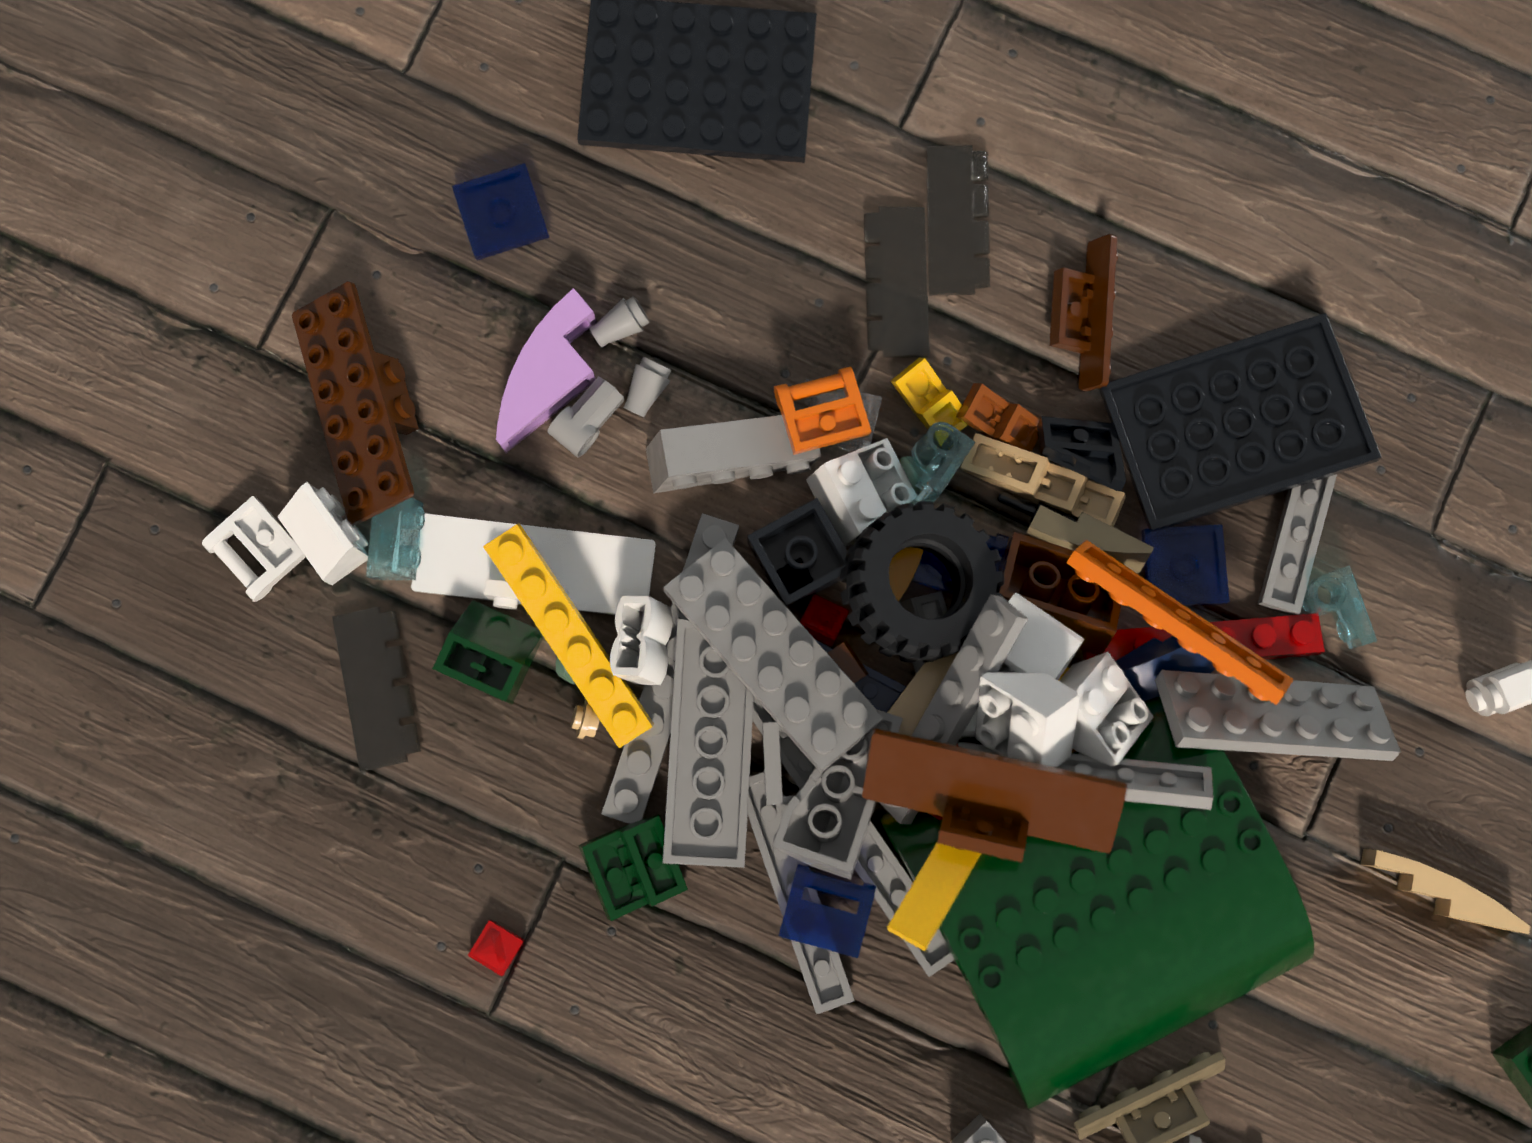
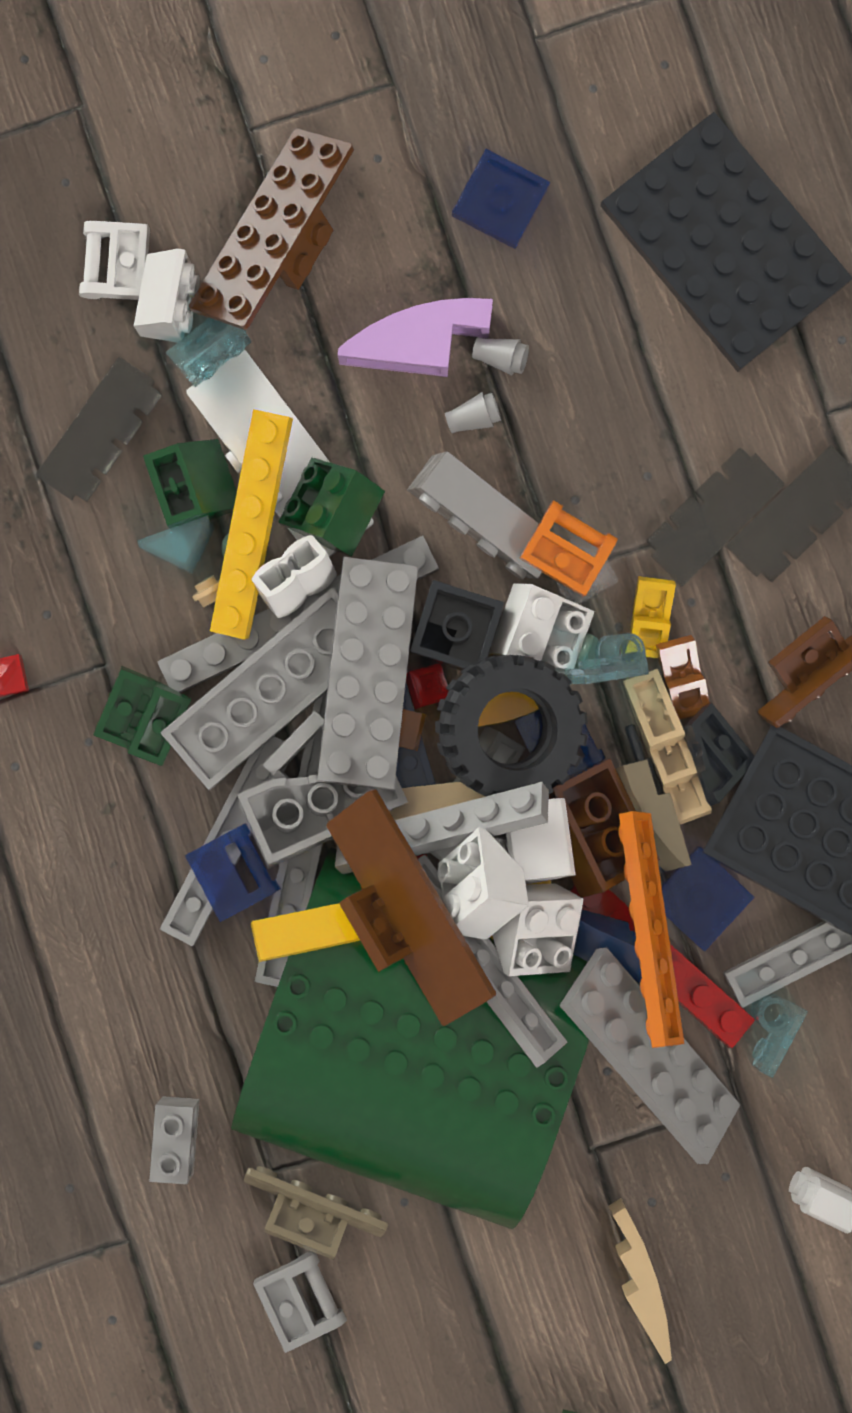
camera: 50 degrees right, 5 degrees up
light grey piece [547,376,625,458] -> none
none -> clear light blue slope [137,516,215,574]
none -> dark green slope [278,457,385,557]

